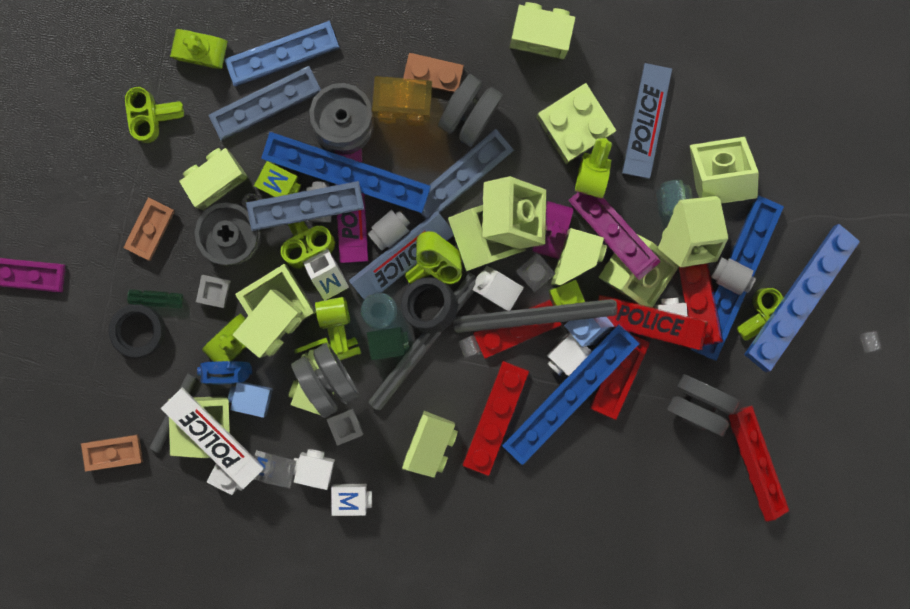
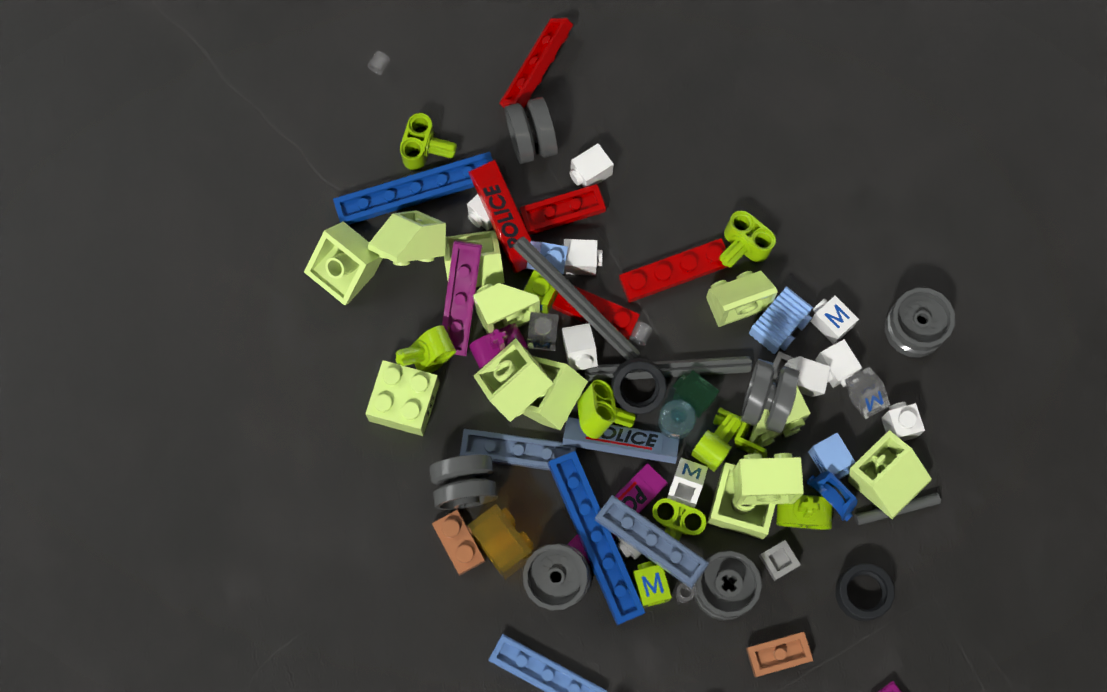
camera: 135 degrees left, 15 degrees down
nougat plate [81,434,143,472] -> none
clear green axle [127,289,183,309] -> none
white tile [161,387,264,489] -> none
yellowish green slope [180,148,249,210] -> none
sand blue tile [208,66,321,141] -> none
light grey brick [368,210,410,250] -> none
blue plate [502,324,640,465] -> none
yellowish green brick [509,2,575,59] -> none
sand blue tile [622,63,672,179] -> none
clear light blue head [655,180,693,219] -> none
red plate [679,263,723,346] -> none
light grey brick [711,257,756,295] -> none
plate [744,224,860,373] -> none
none -> white brick [569,143,614,188]
none -> lime beam [719,211,776,268]
none -> light blue brick [749,287,813,354]
none -> white brick [784,357,831,397]
none -> dark grey wheel [885,288,955,358]

